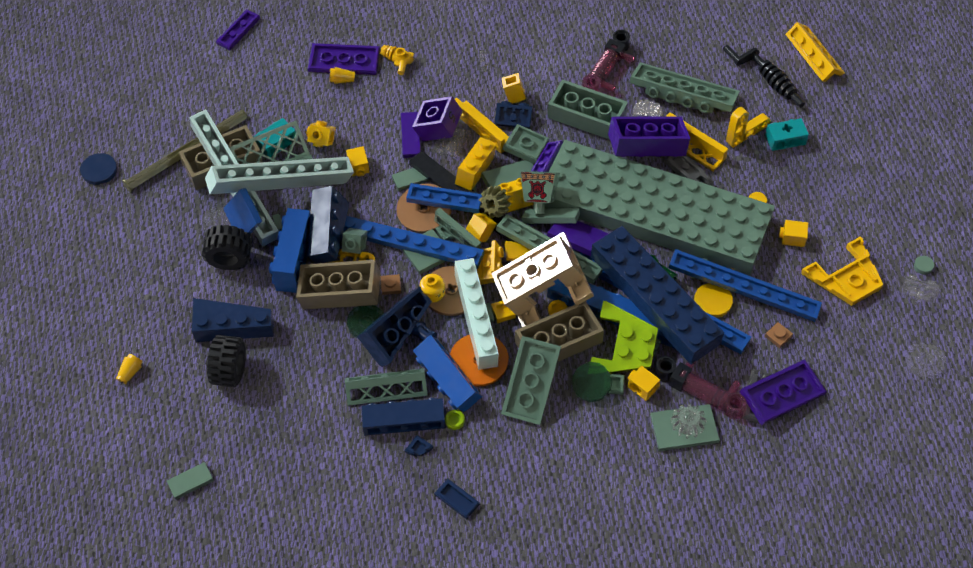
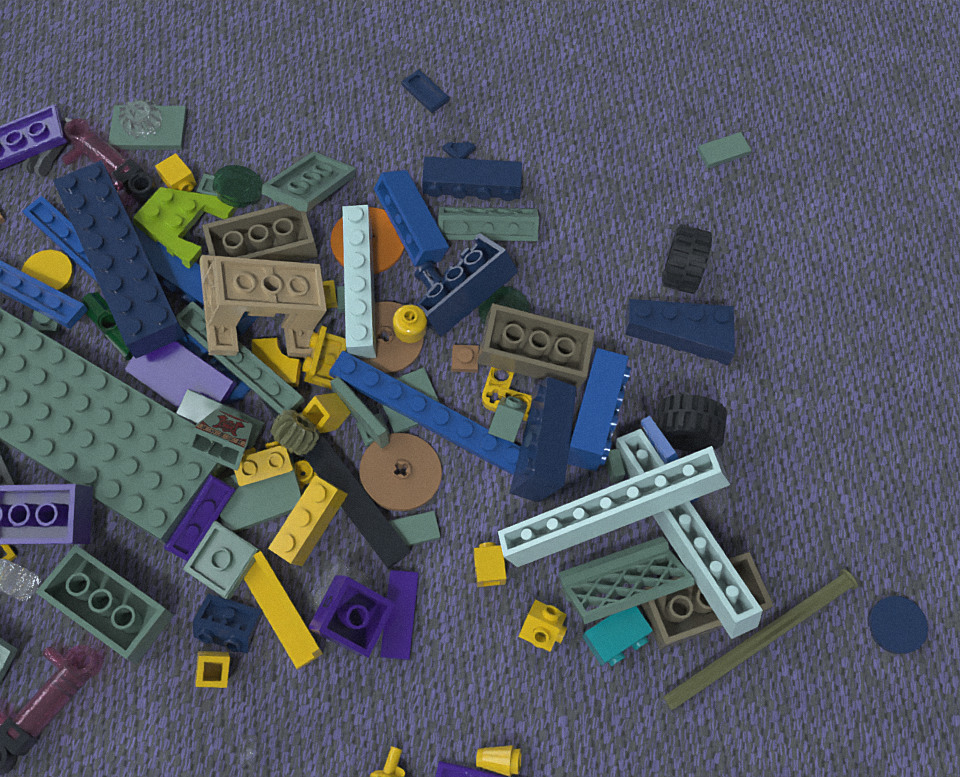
camera: 175 degrees left, 10 degrees up
yellow cone [116,354,143,384] -> none
blue plate [406,183,482,213] -> none
lime tile [445,410,465,430] -> none

